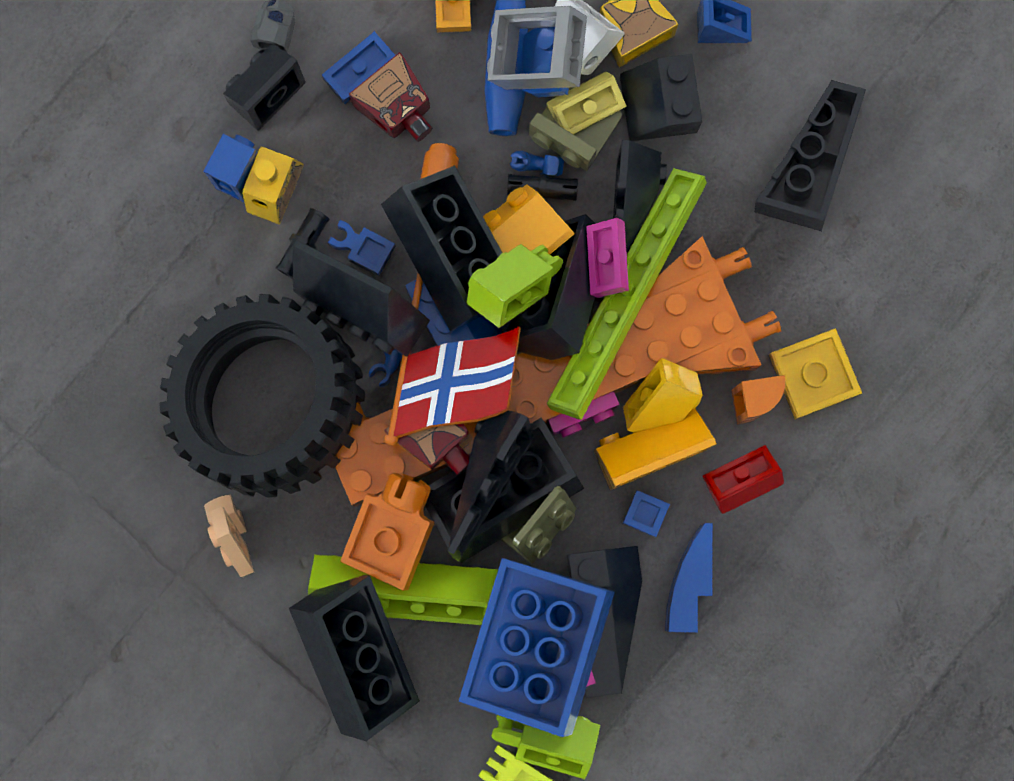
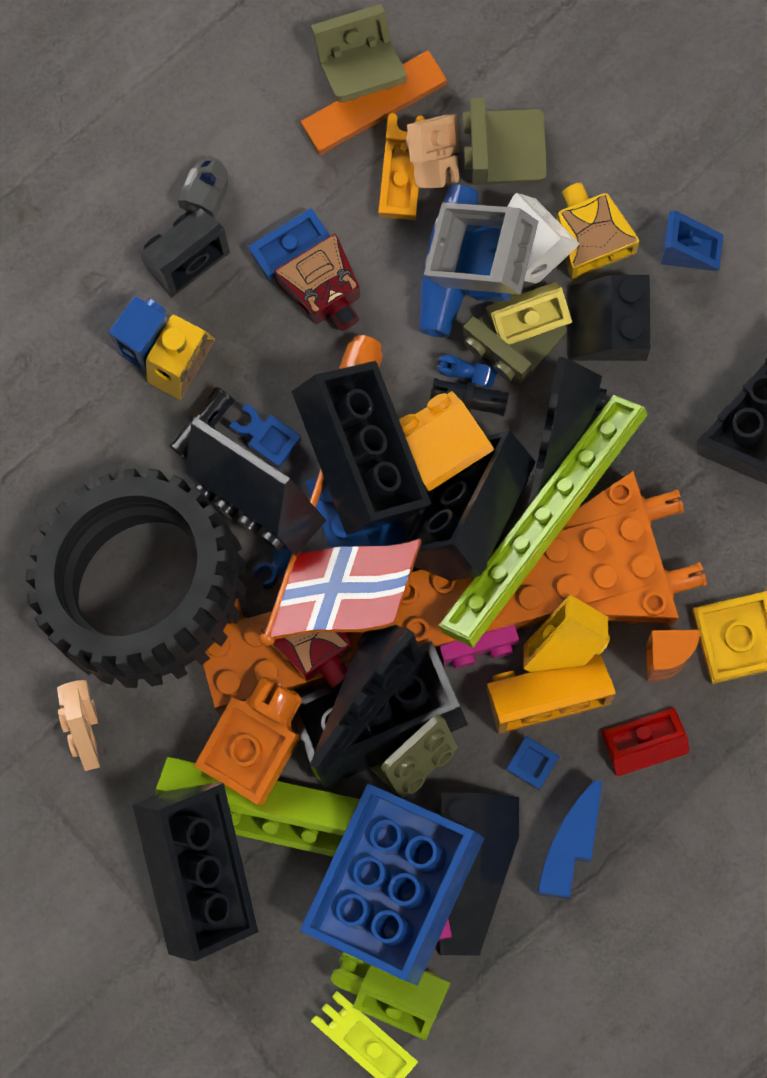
camera: 15 degrees right, 5 degrees down
lime brick [467,244,563,328] -> none
dark pink plate [586,218,629,298] -> none

